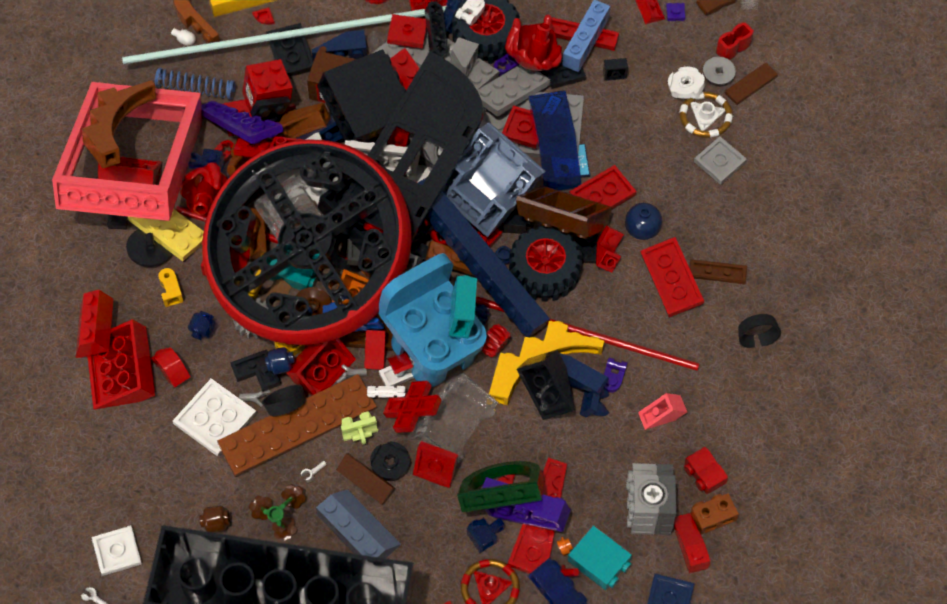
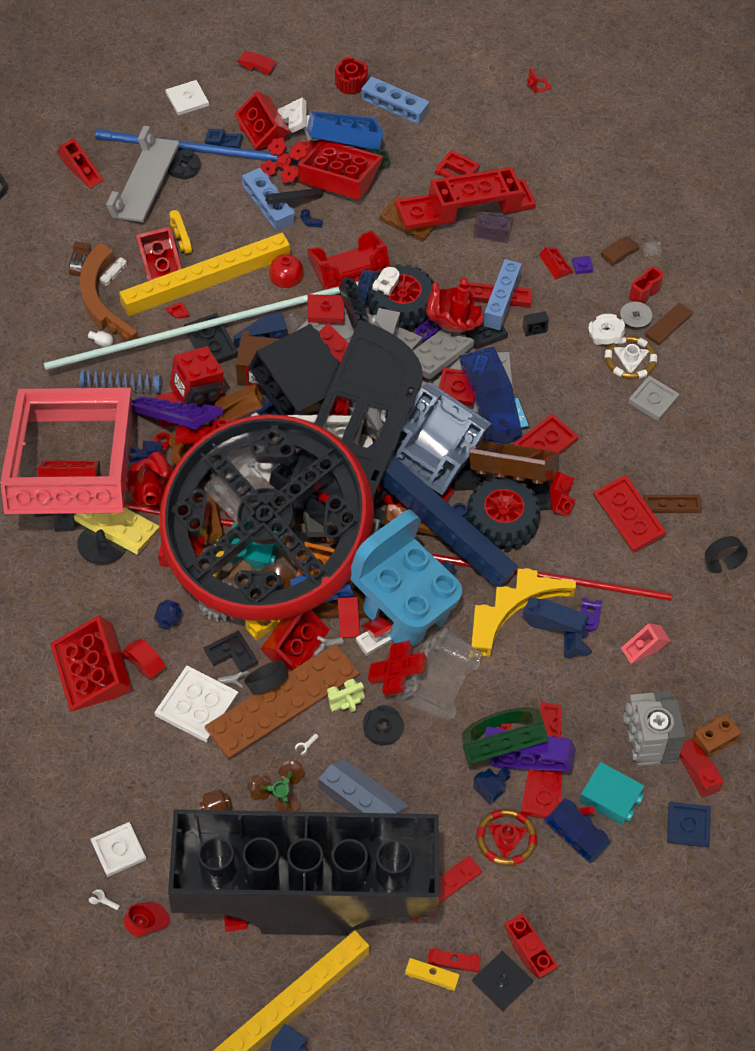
camera: 10 degrees left, 5 degrees down
red slope [75,289,114,358] -> none
dark orange arch [82,80,156,168] -> none
yellow leg [158,268,183,307] -> none
dark blue head [265,347,295,375] -> none
reddish brown tile [336,453,395,504] -> none
white axle [367,386,406,398] -> none
red plate [413,441,458,488] -> none
teal brick [449,275,477,338] -> none
red gear [482,324,510,357] -> none
black slope [516,350,575,420] -> none
orange plate [556,537,573,556] -> none
dark blue cylinder [625,202,662,240] -> none
red brick [684,447,728,495] -> none

